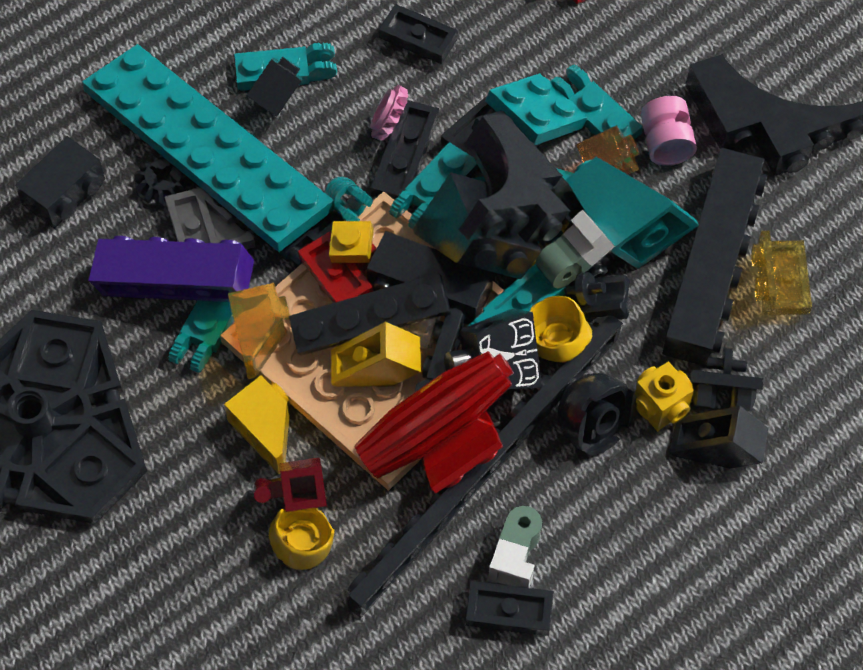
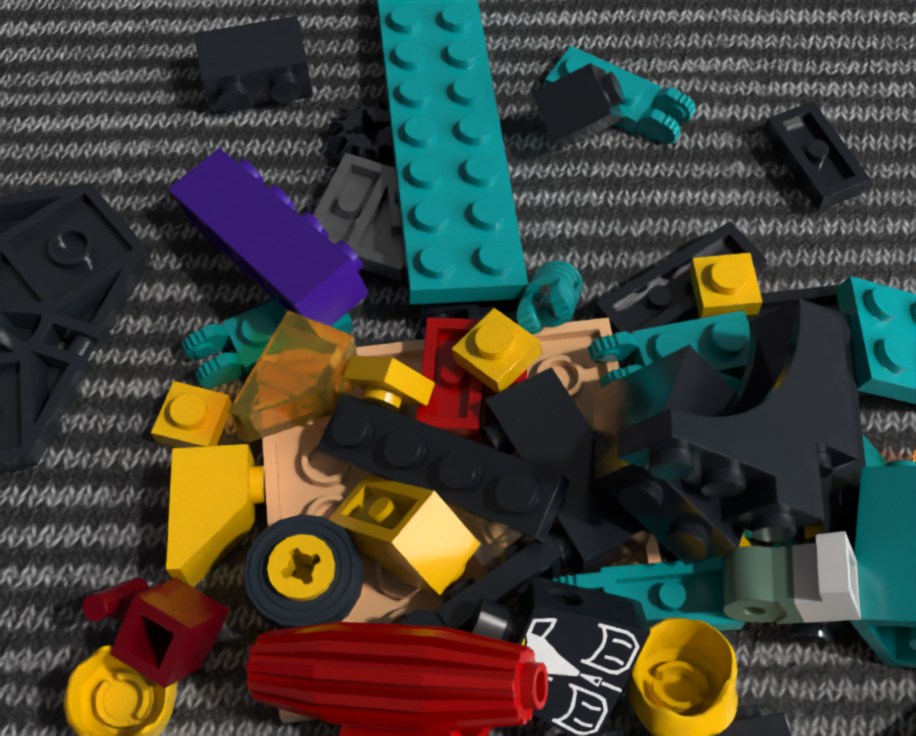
camera: 40 degrees right, 0 degrees up
bright pink gear [370,85,408,141] -> none
black hips [563,272,631,323] -> none
none -> yellow plate [151,381,233,448]
none -> black wheel [243,514,364,630]
none -> yellow plate [343,355,435,411]
none -> yellow plate [689,253,762,318]

